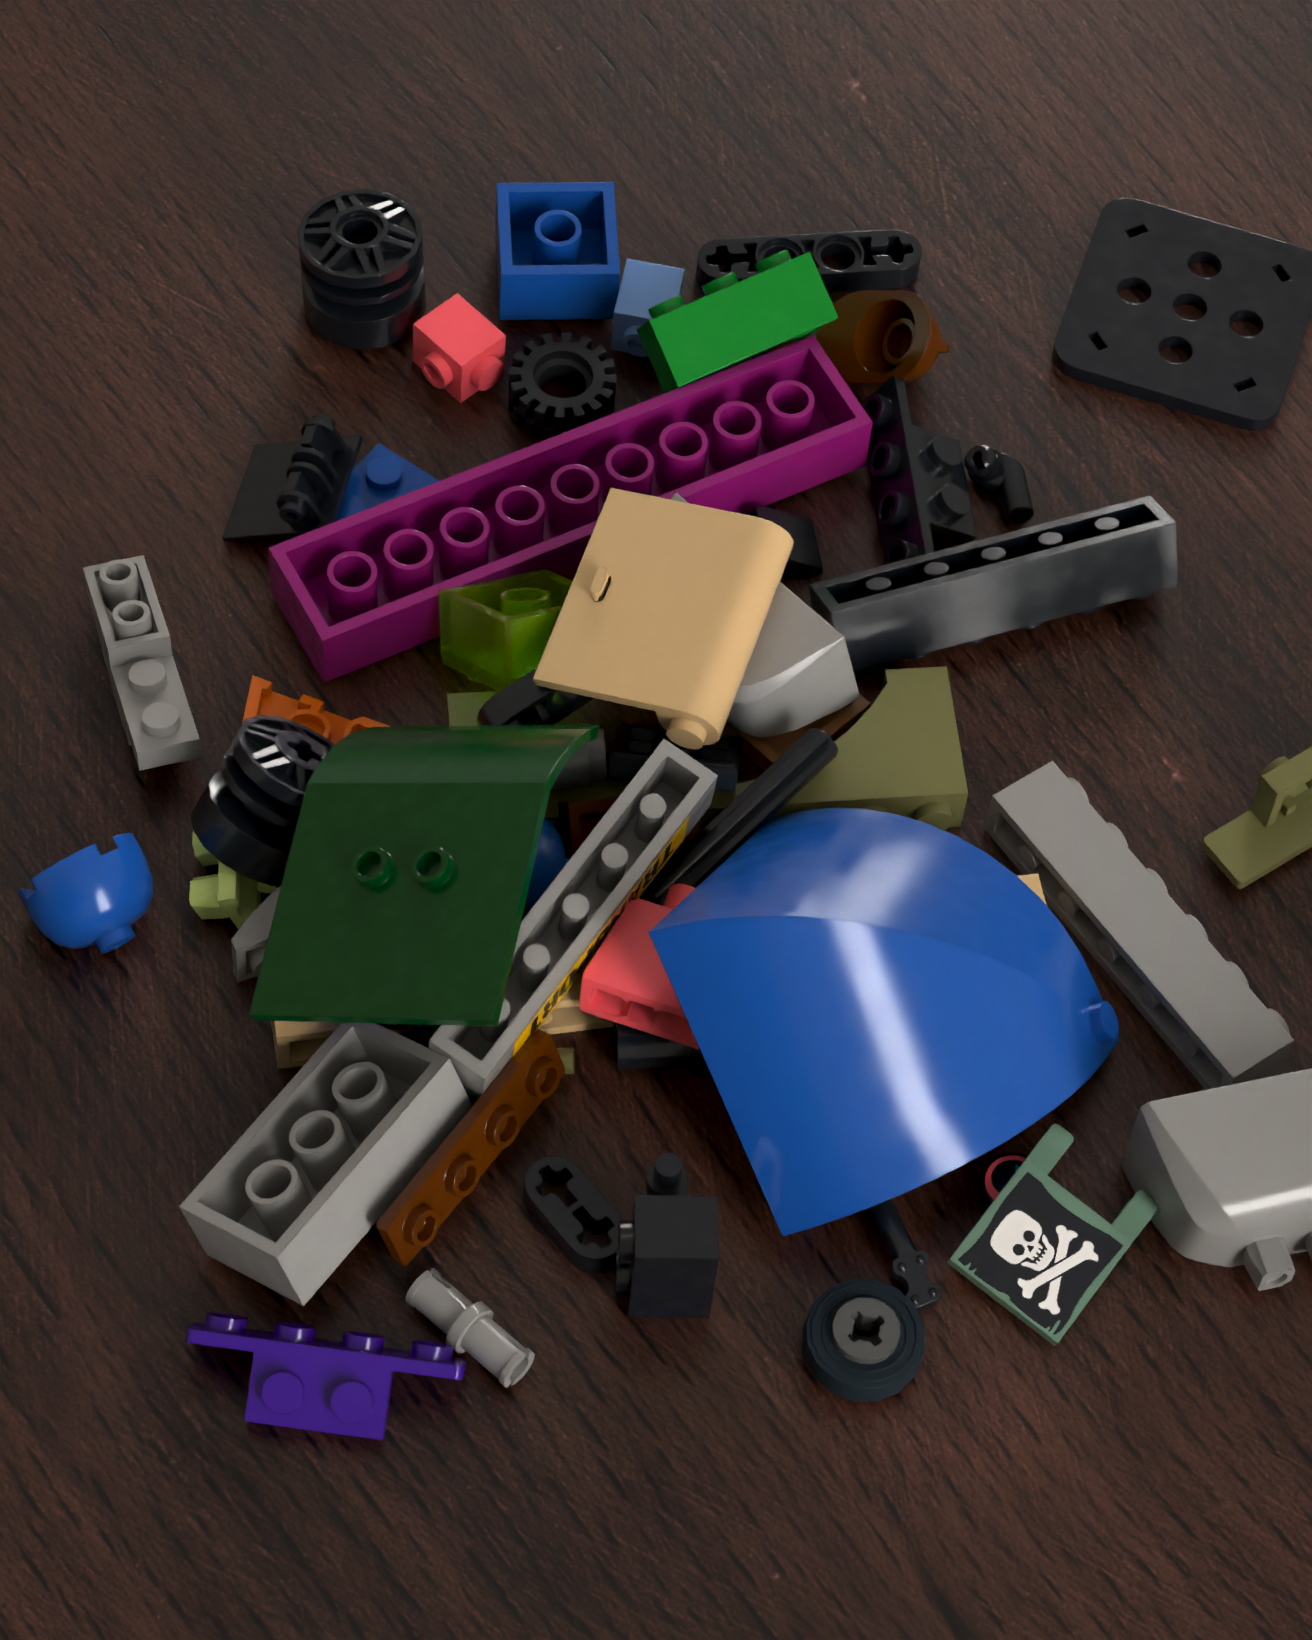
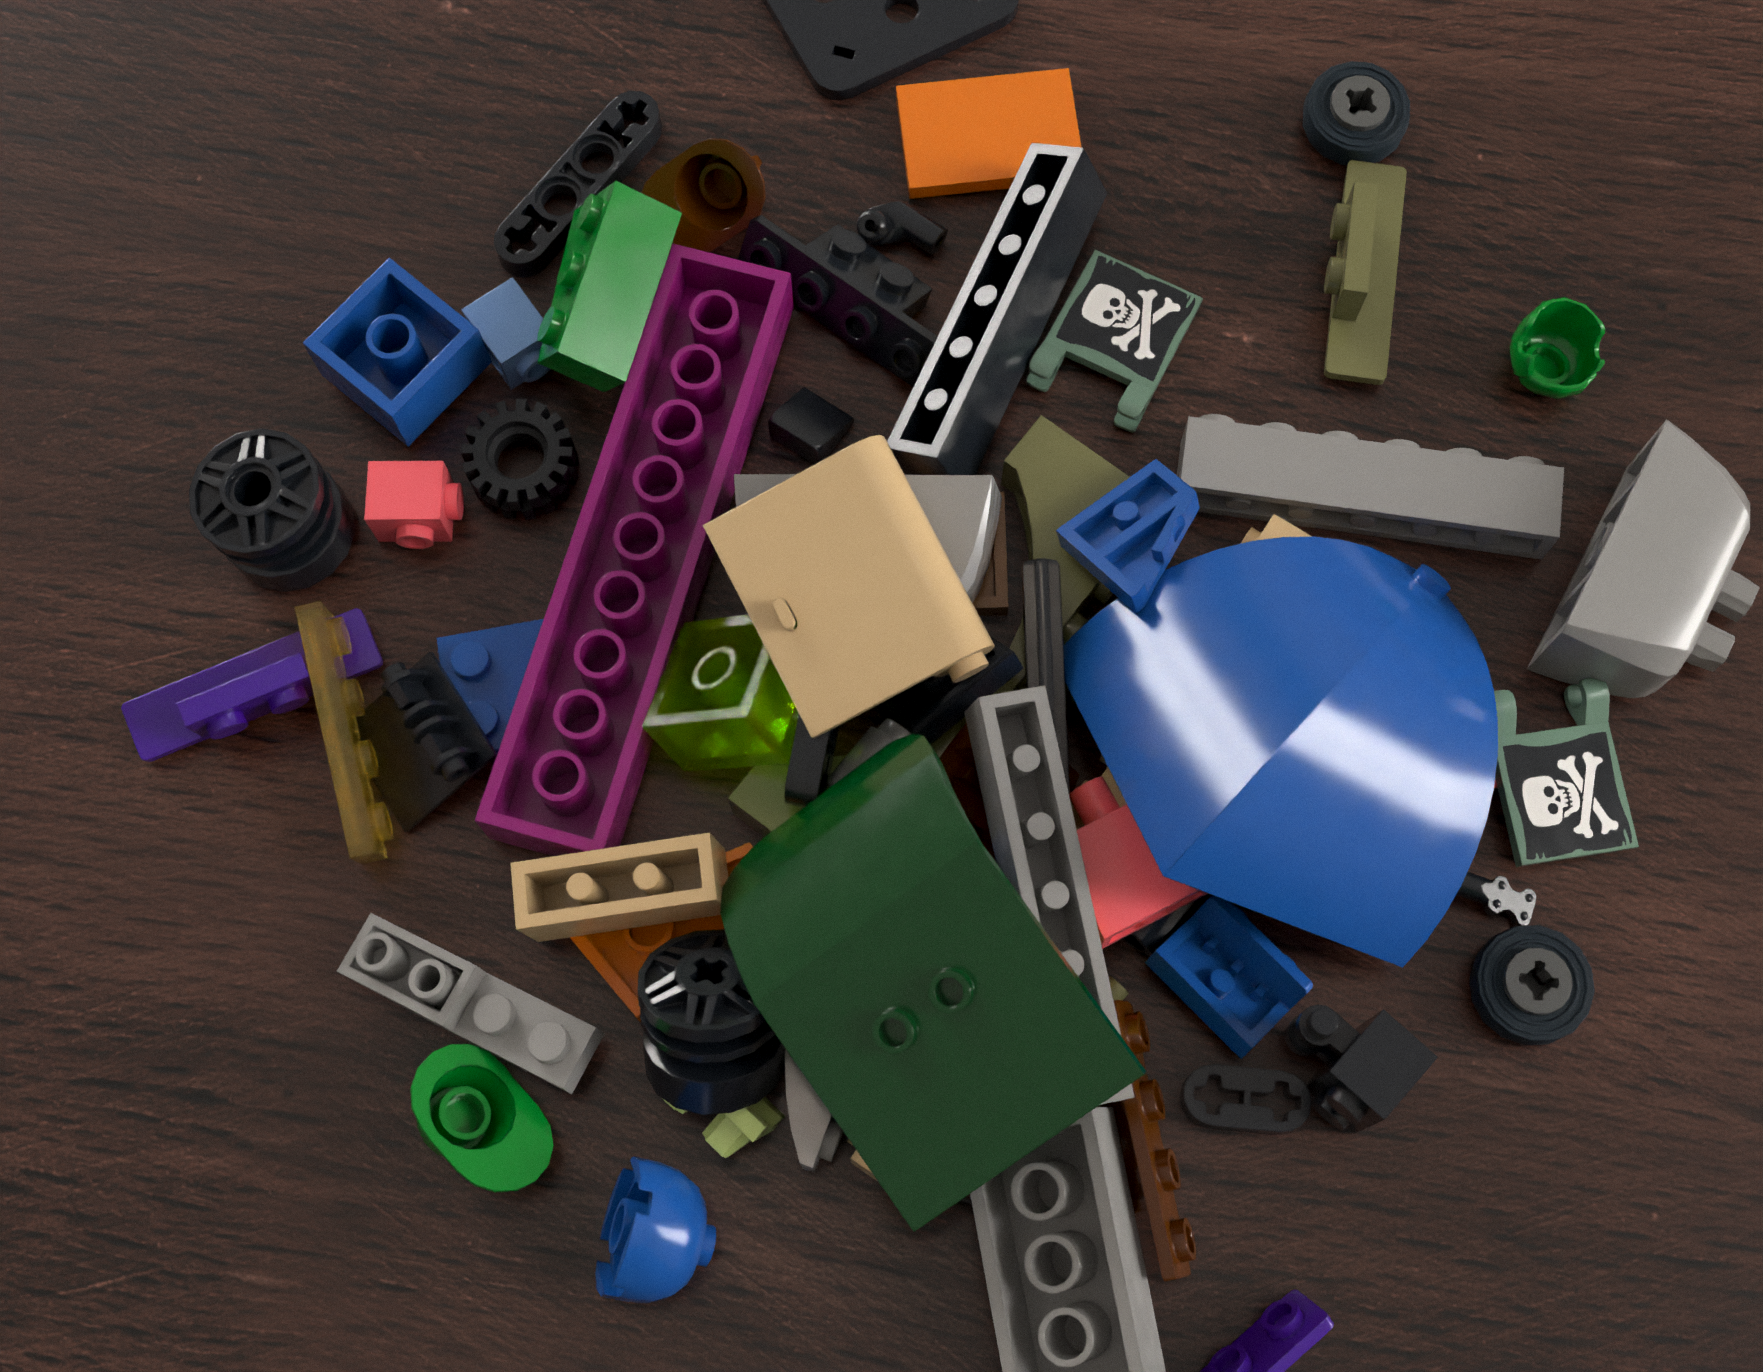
camera: 40 degrees left, 15 degrees up
light grey pin [405,1268,535,1388] -> none
none -> dark purple bracket [121,608,383,762]
none -> clear yellow plate [295,601,393,865]
none -> green piece [410,1044,554,1192]
none -> tan brick [511,832,728,942]
none -> orange tile [896,68,1082,199]
none -> flag [1026,250,1203,433]
none -> blue wing [1056,459,1200,613]
none -> blue bracket [1145,895,1313,1059]

